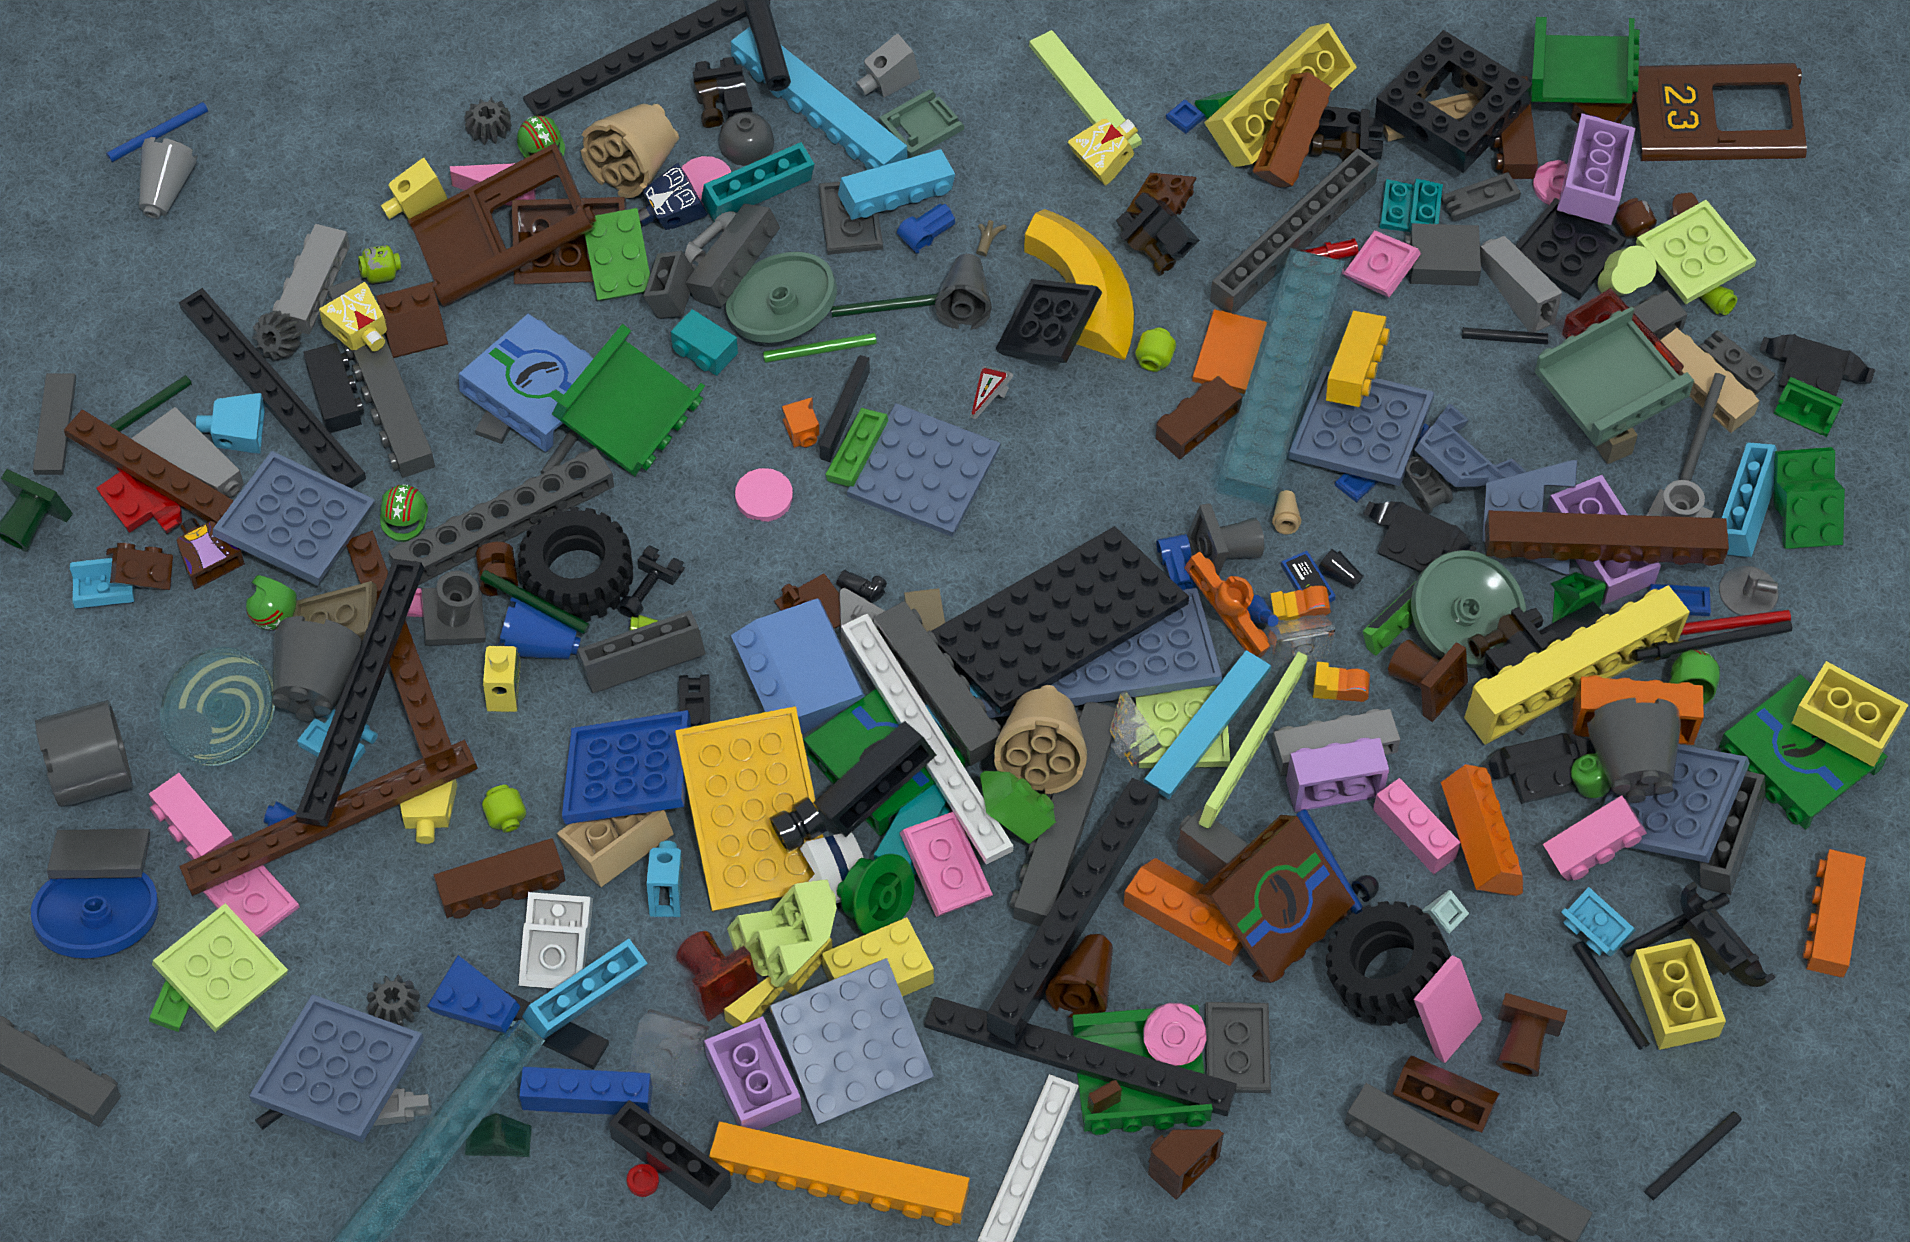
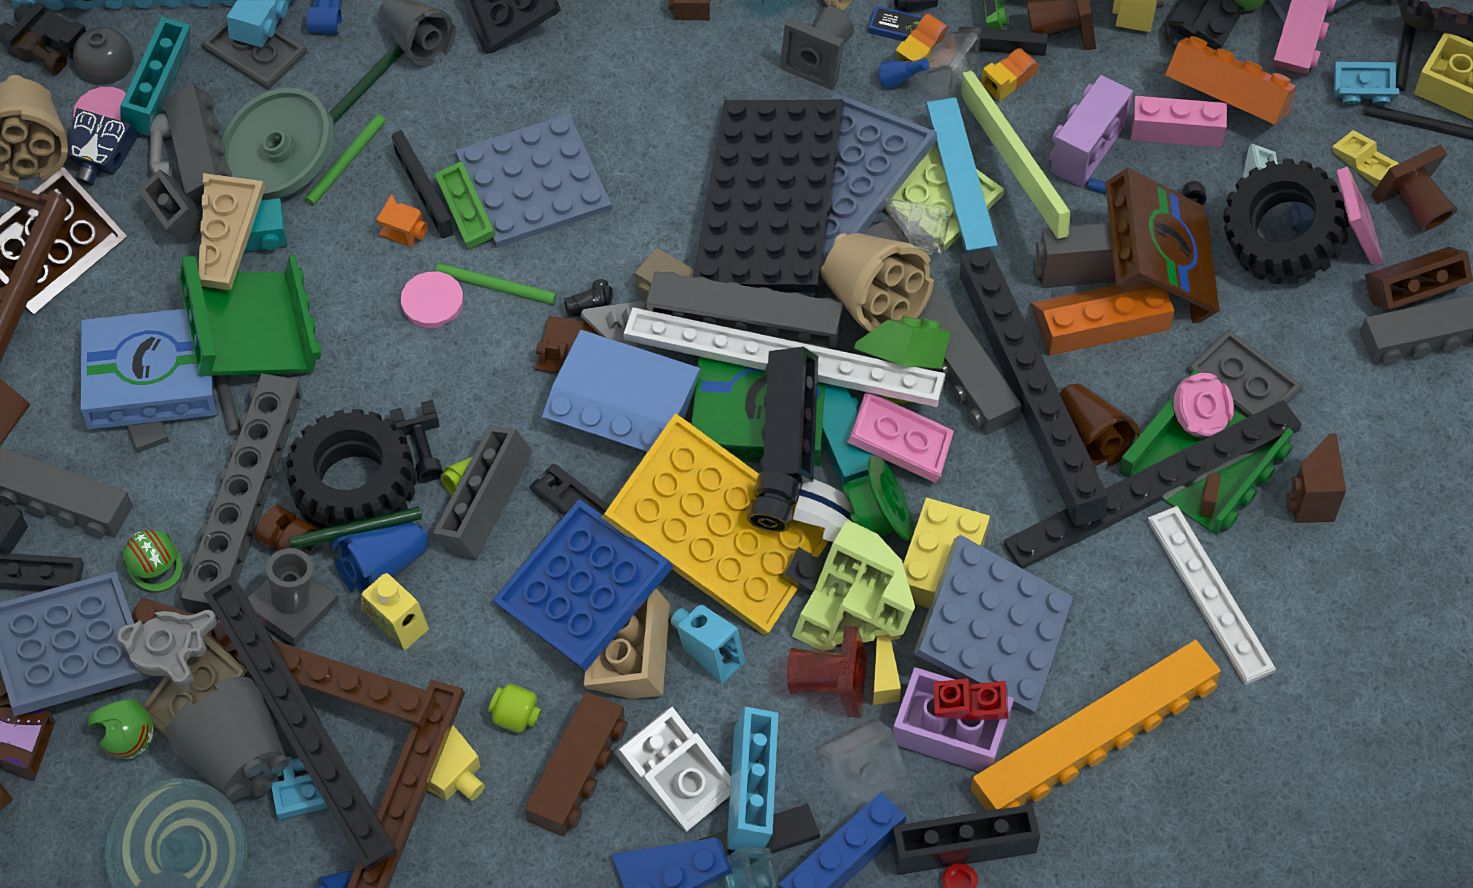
camera: 45 degrees left, 0 degrees up
bright green plate [585,208,650,301] -> none
piece [970,366,1013,419] -> none
blue piece [1156,534,1197,590] -> none
orange plate [1184,552,1270,658] -> none
light grey brick [1271,709,1400,776] -> none
none -> light grey tile [117,610,218,688]
none -> tan wing [198,173,265,290]
none -> bright green bar [435,263,557,305]
none -> black plate [781,547,825,595]
none -> red slope [934,678,1009,720]
none -> black tile [957,27,1048,56]
none -> light yellow slope [1332,130,1399,187]

